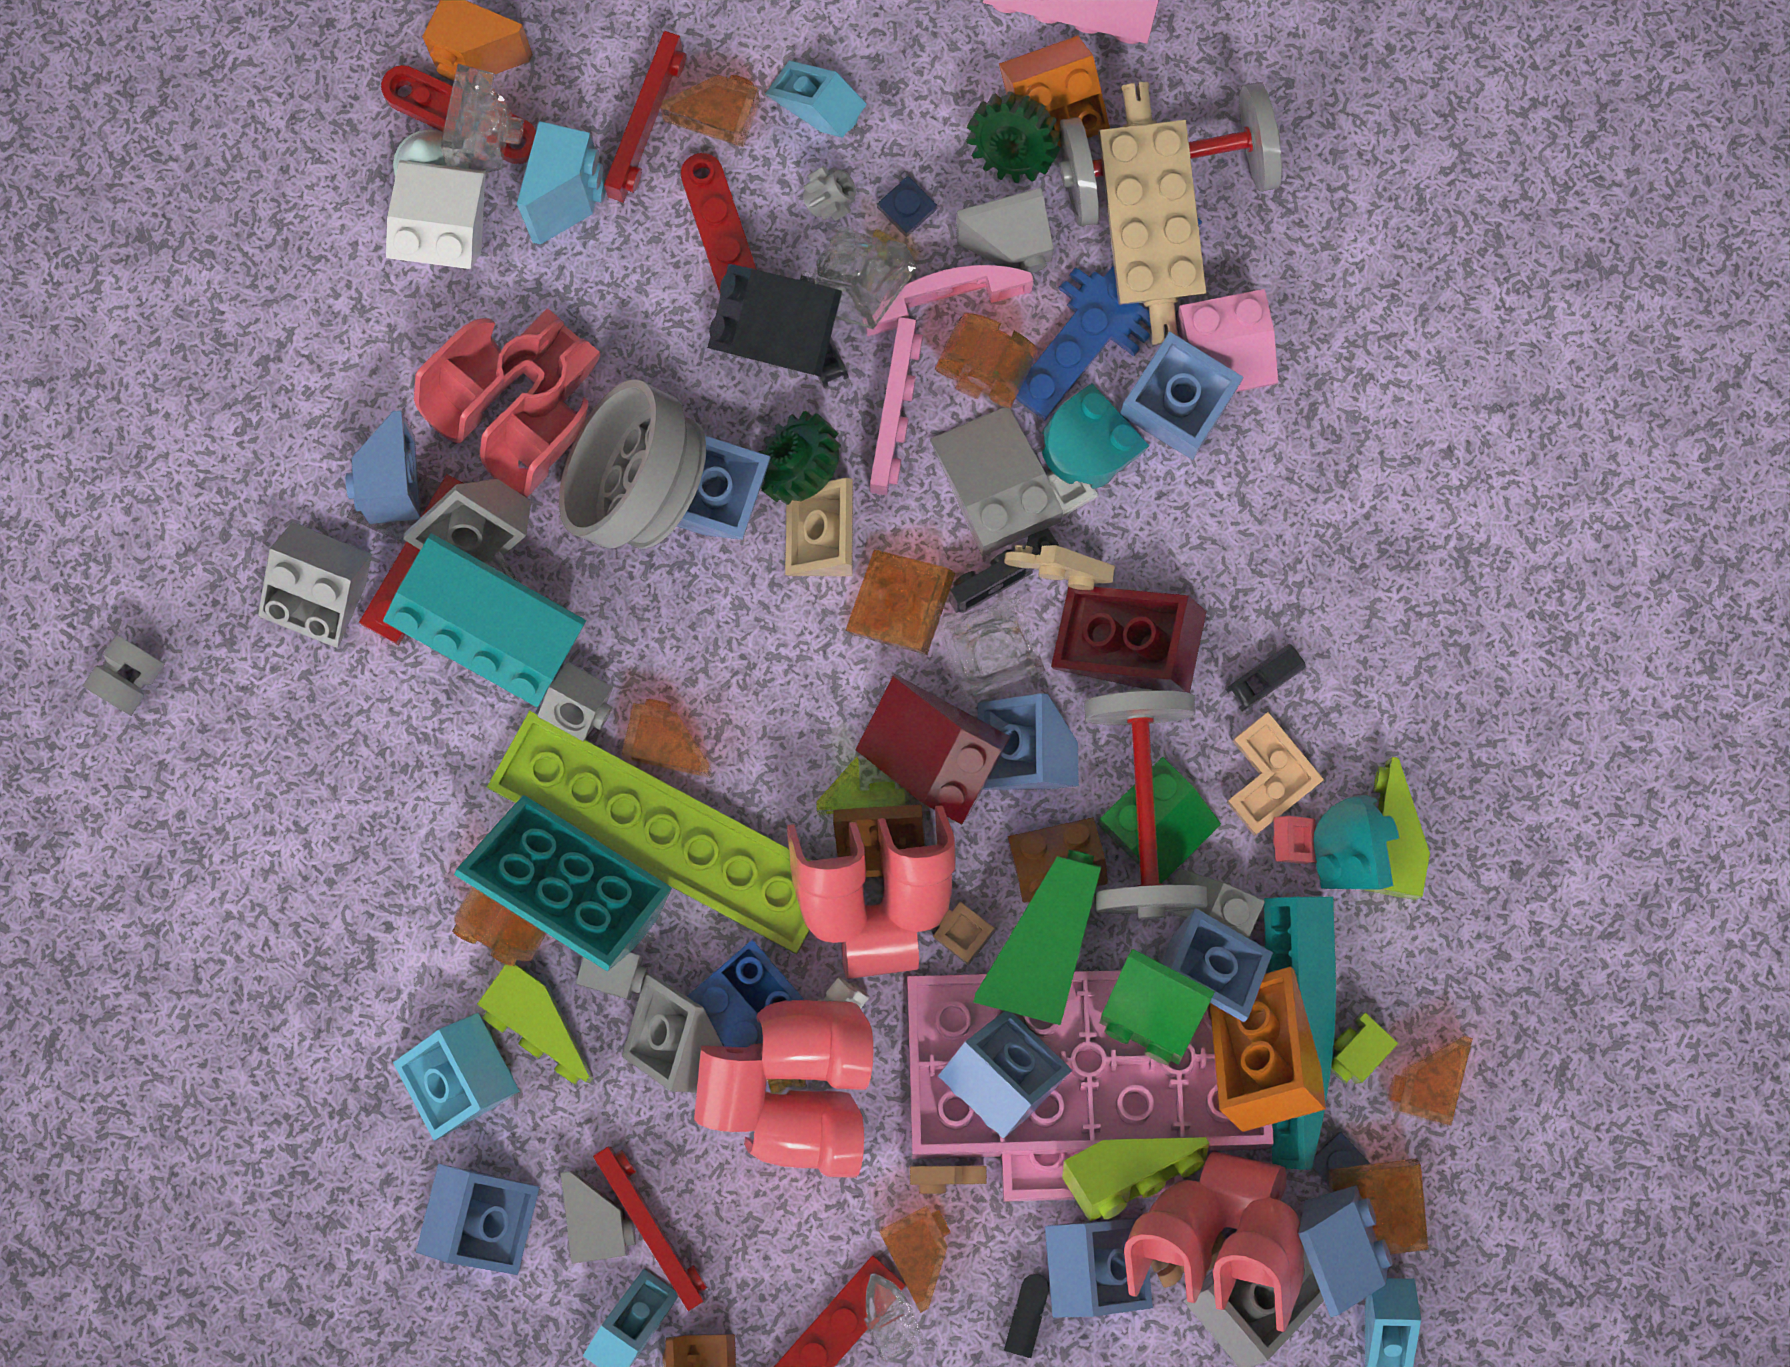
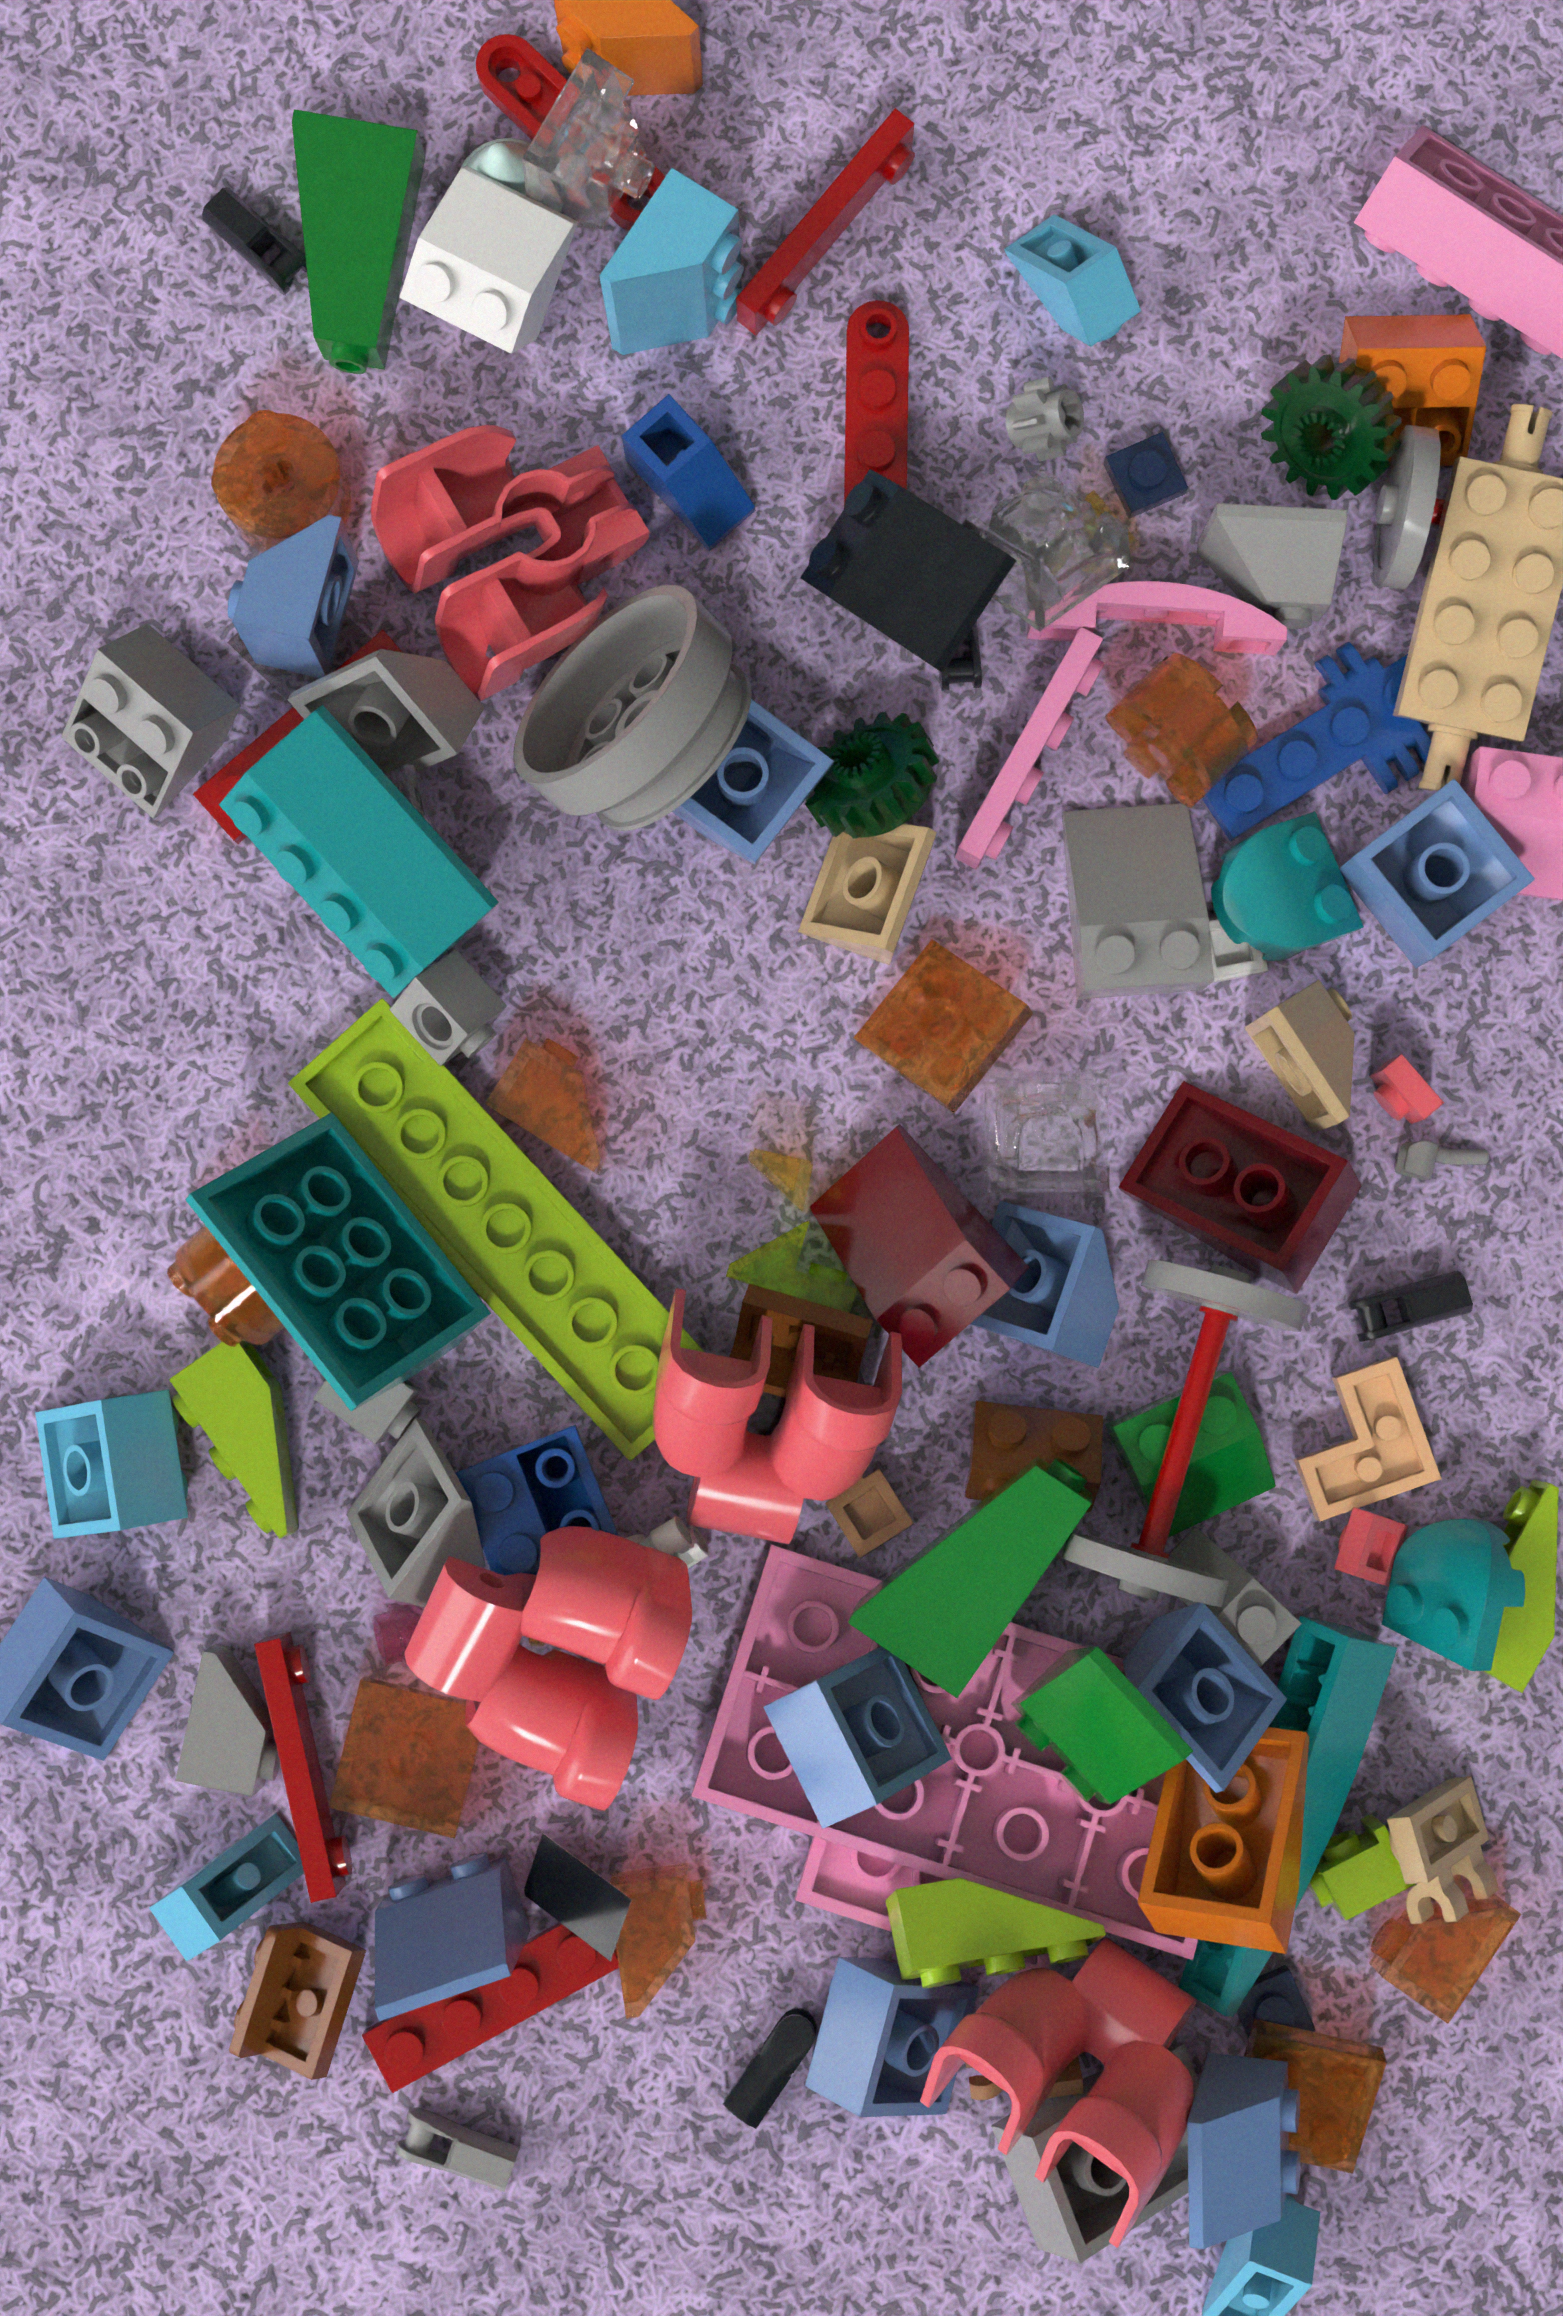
camera: 20 degrees right, 5 degrees up
clear orange slope [661,75,760,147] -> none
clear plate [864,1273,926,1363] -> none
medium nougat plate [910,1166,987,1194] -> none
black hinge [949,528,1059,615] -> none
tan hinge [1004,545,1115,590] -> none
none -> black bar [202,187,307,295]
none -> clear orange brick [211,410,351,553]
none -> green slope [292,109,426,374]
none -> clear orange plate [329,1677,480,1839]
none -> clear pink plate [372,1602,424,1667]
none -> medium blue slope [375,1852,530,2021]
none -> black sticker [524,1833,632,1961]
none -> blue slope [621,394,756,551]
none -> clear yellow slope [748,1148,813,1213]
none -> tan slope [1244,980,1355,1133]
none -> coral plate [1369,1054,1444,1124]
none -> tan plate [1387,1776,1499,1924]
none -> light grey hand [1395,1141,1488,1180]

